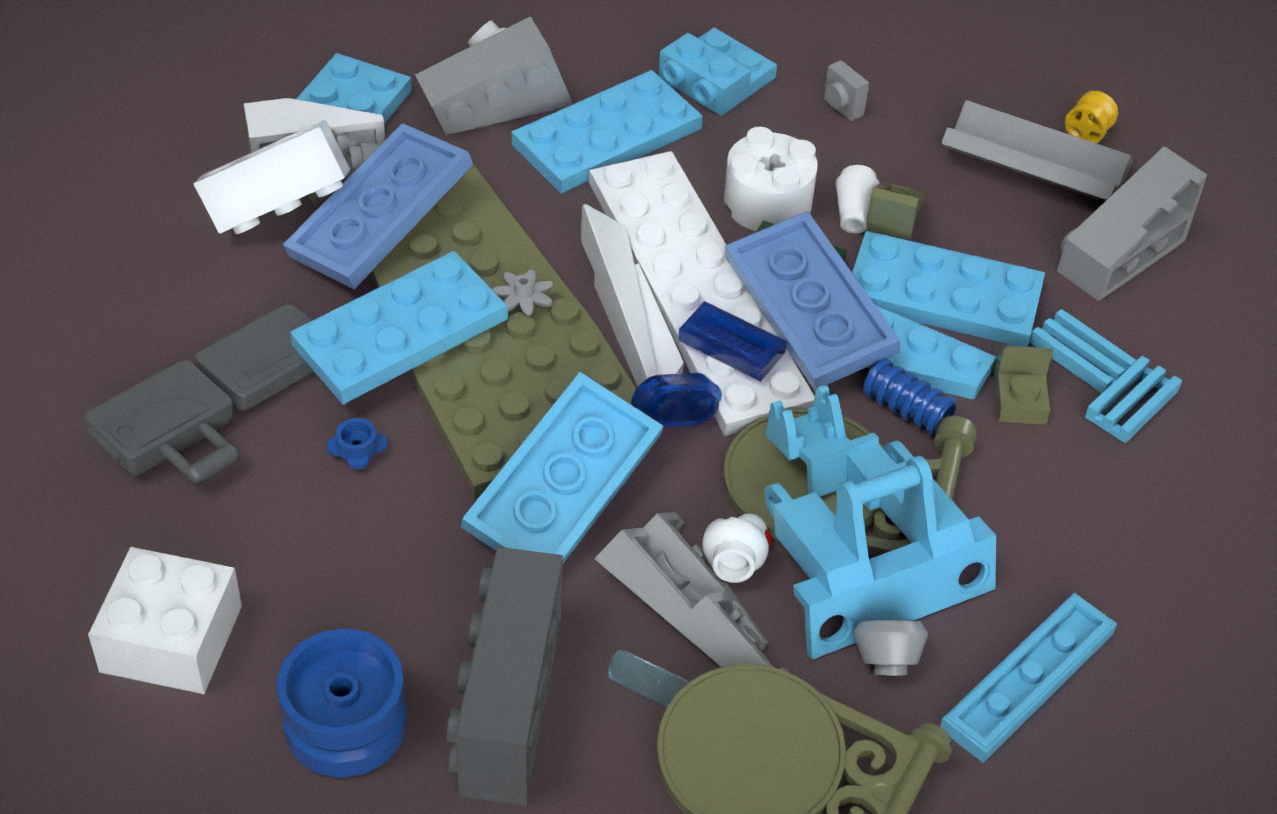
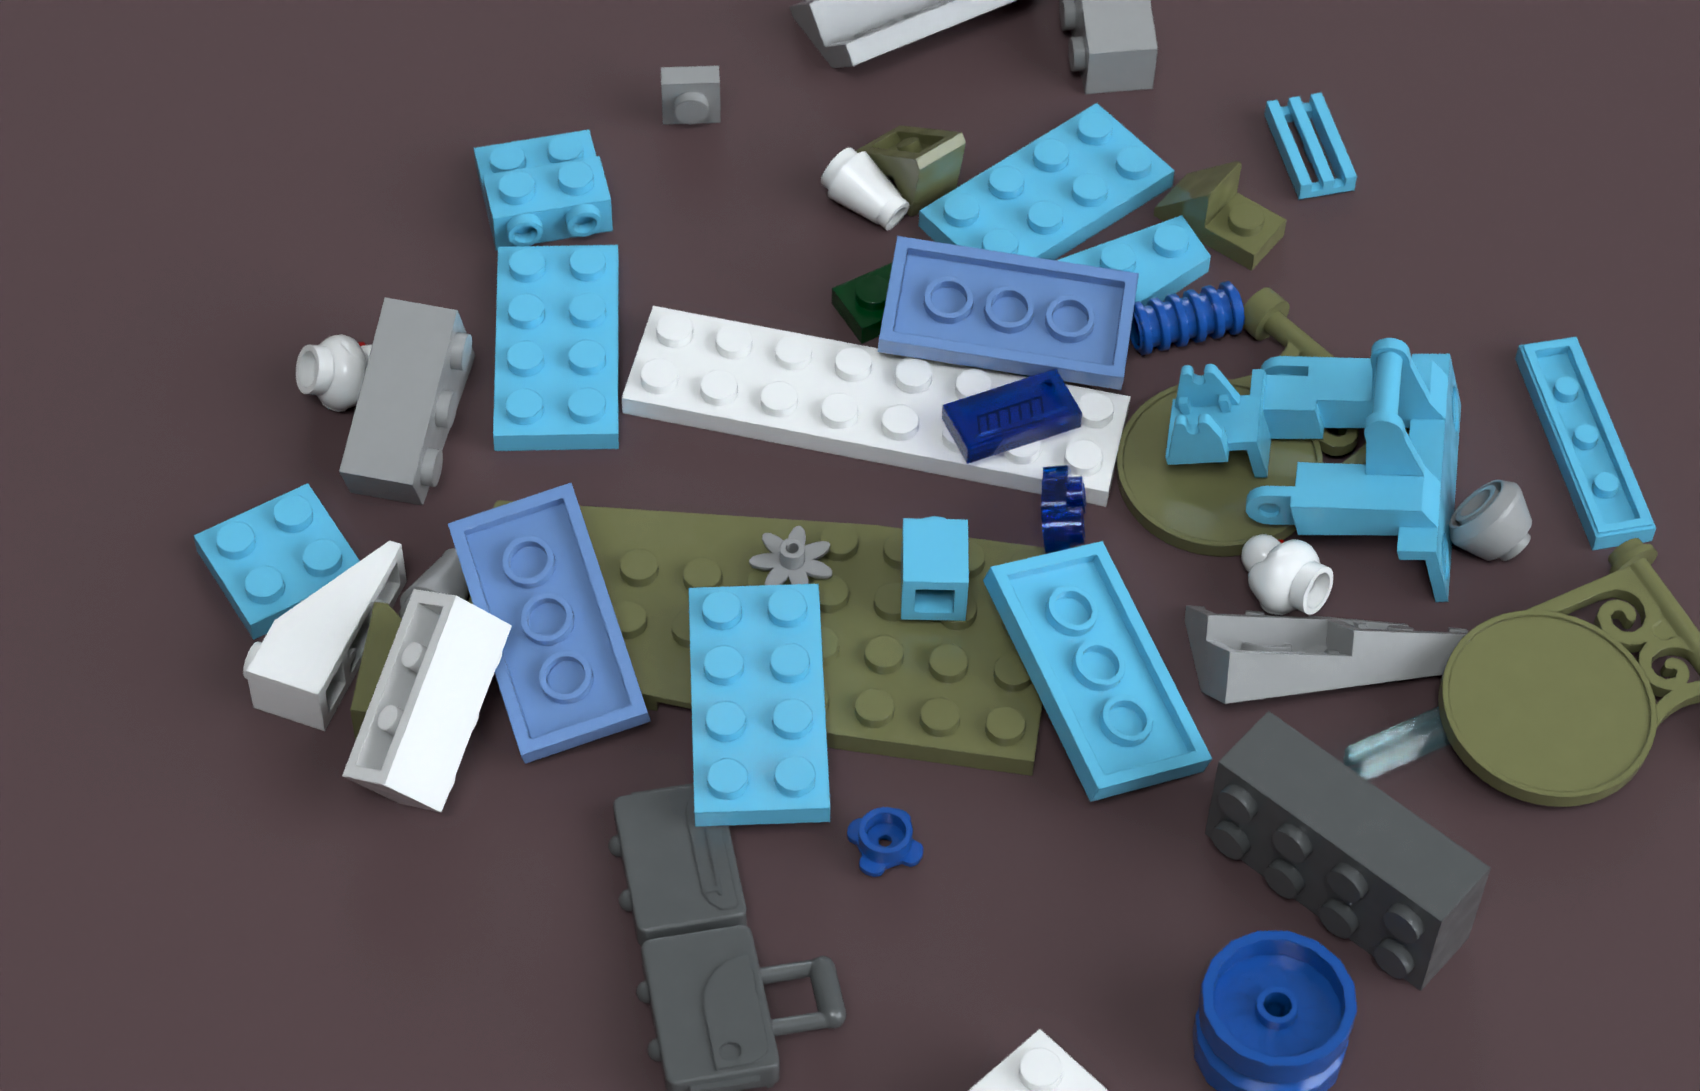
camera: 55 degrees left, 5 degrees up
white wedge [581,204,684,414] -> none
white brick [724,127,818,231] -> none
medium azure tile [1029,309,1137,393] -> none
none -> medium azure brick [901,516,969,621]

